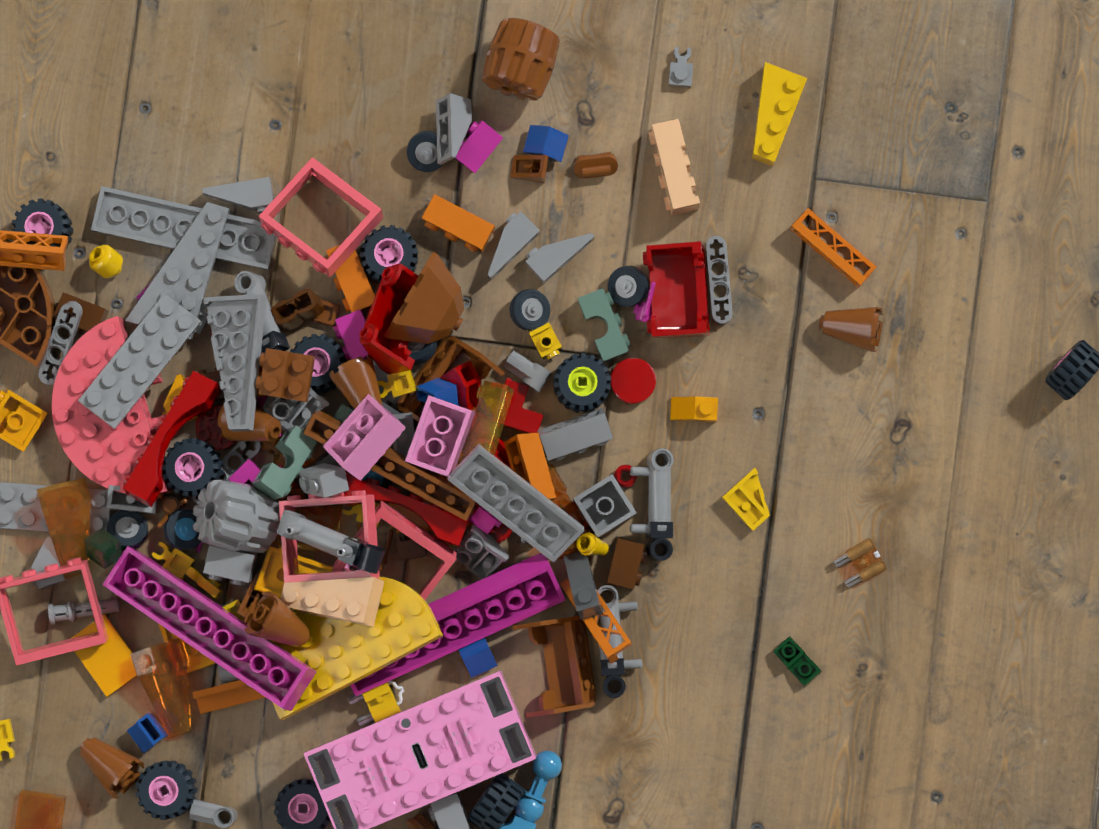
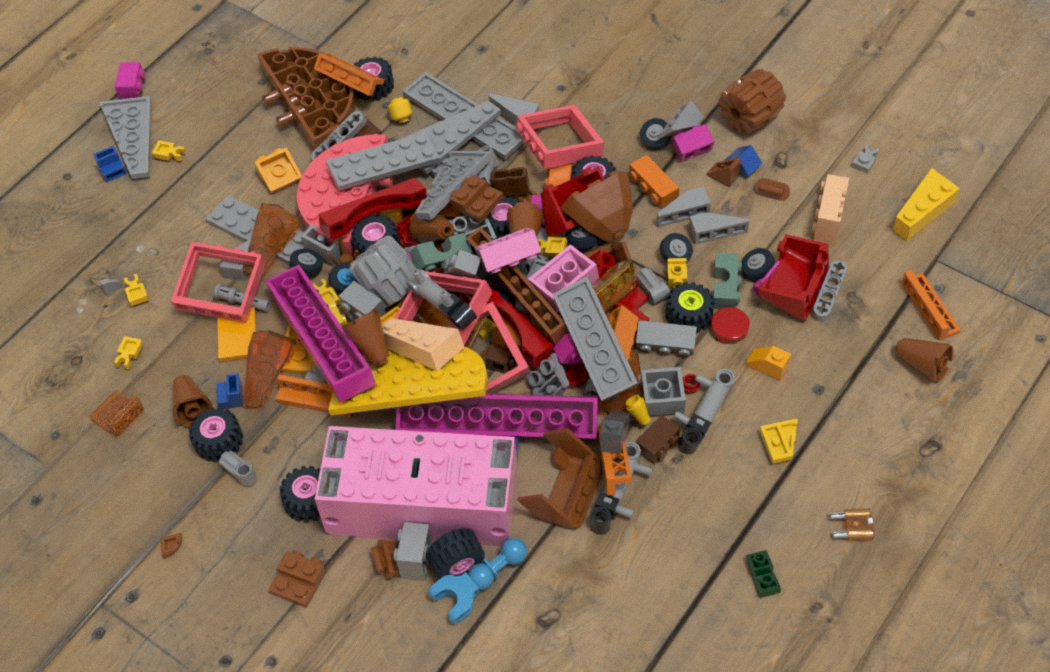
camera: 30 degrees right, 30 degrees down
brick [84,528,122,569] -> none

